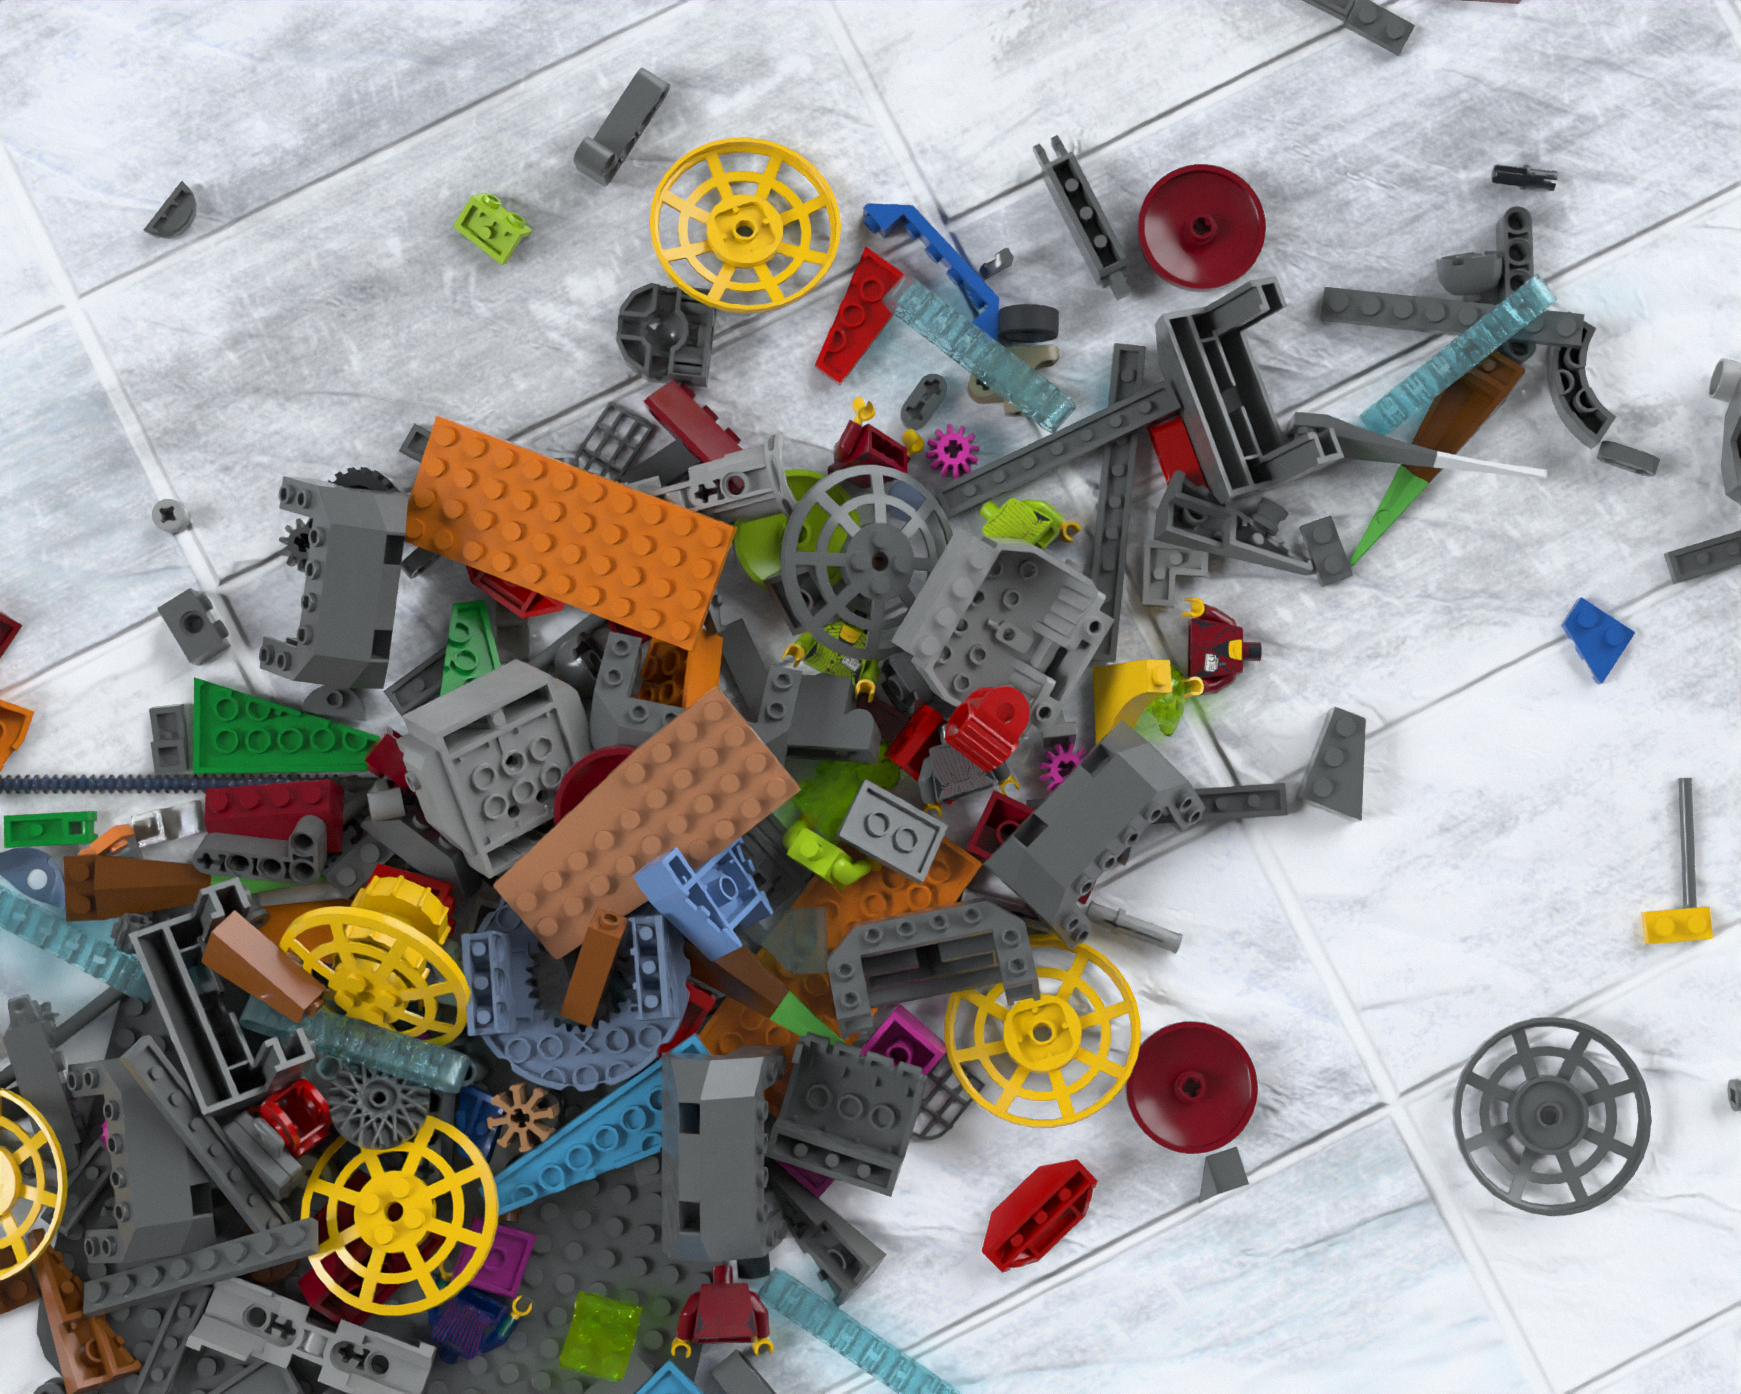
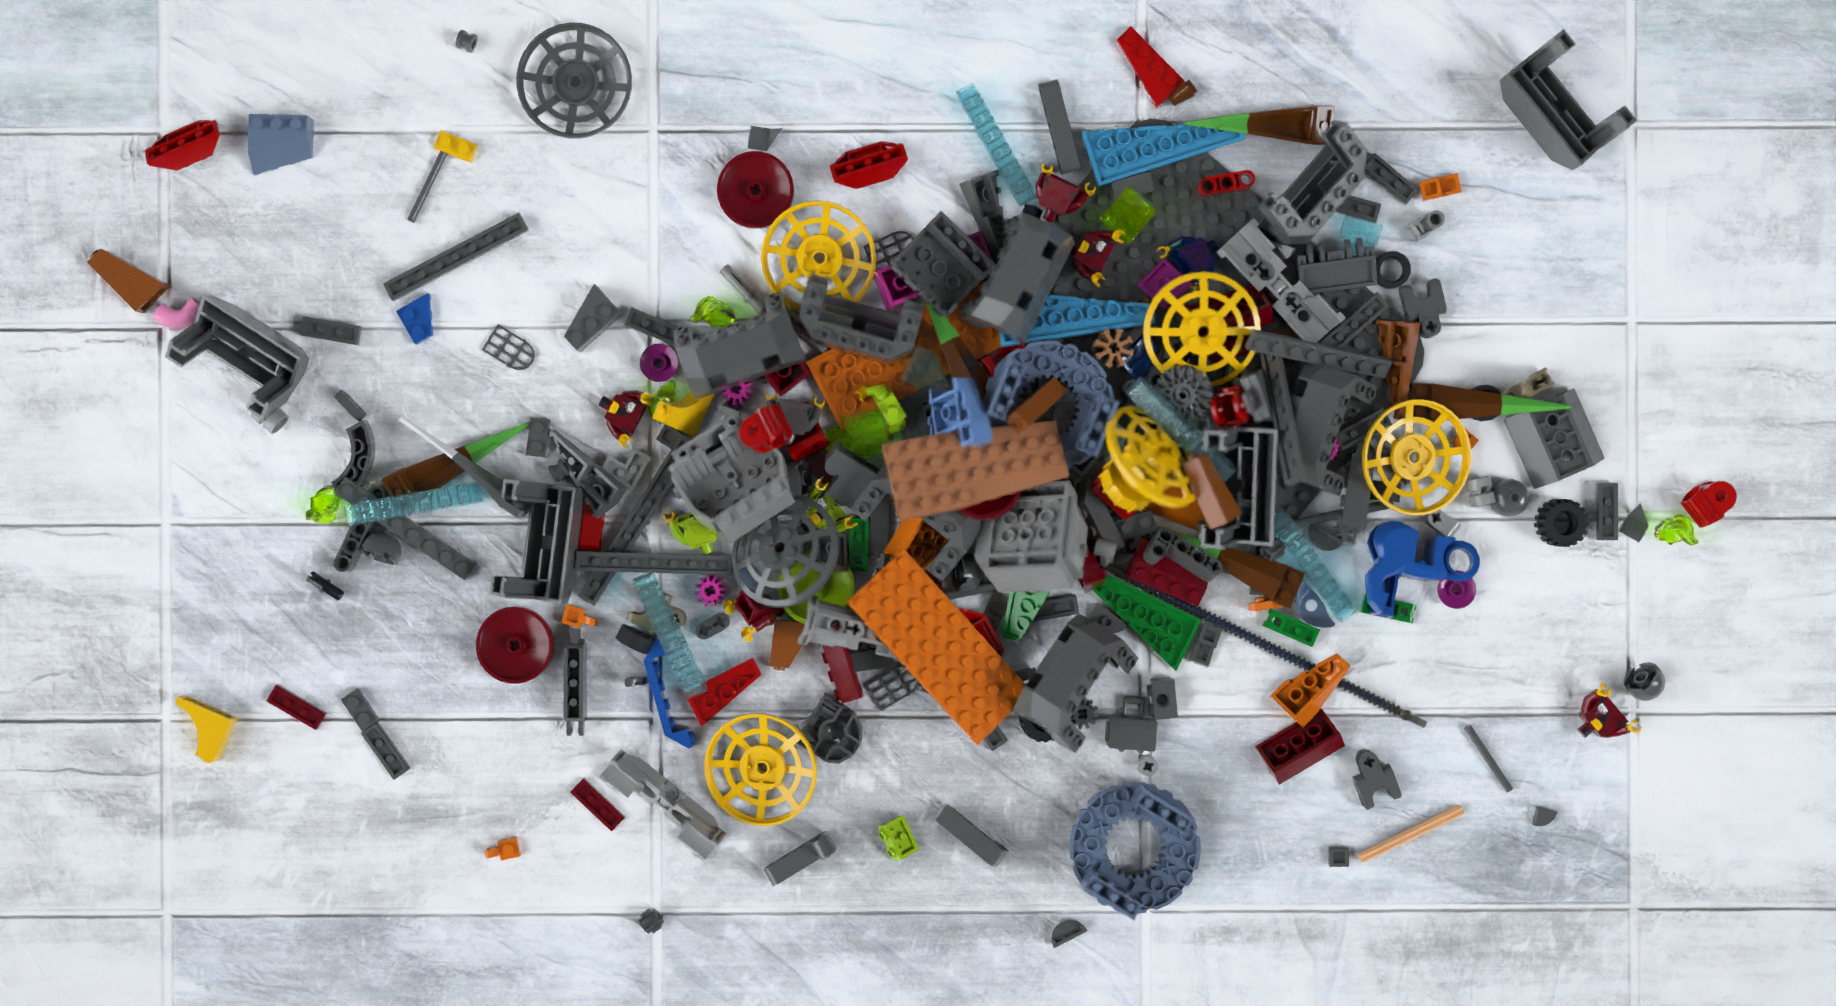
camera: 155 degrees left, 5 degrees up
clear smoke slope [131,800,207,848] -> none
plate [835,779,948,884] -> none
none -> clear neon green hair [306,485,341,525]
none -> dark grey plate [383,213,529,301]
none -> dark grey window [482,324,535,370]
none -> orange plate [561,604,598,628]
none -> dark red tile [570,778,626,832]
none -> light grey piece [599,749,727,861]
none -> magenta dish [640,344,678,382]
none -> dark grey tile [656,424,683,449]
none -> clear neon green hair [690,296,735,328]
none -> dark orange slope [769,619,805,671]
none -> green plate [849,518,869,572]
none -> dark grey beam [936,804,1009,867]
none -> sand blue piece [1069,781,1201,921]
none -> torso [1072,230,1126,287]
none -> dark grey piece [1105,696,1158,754]
none -> dark grey plate [1308,524,1343,551]

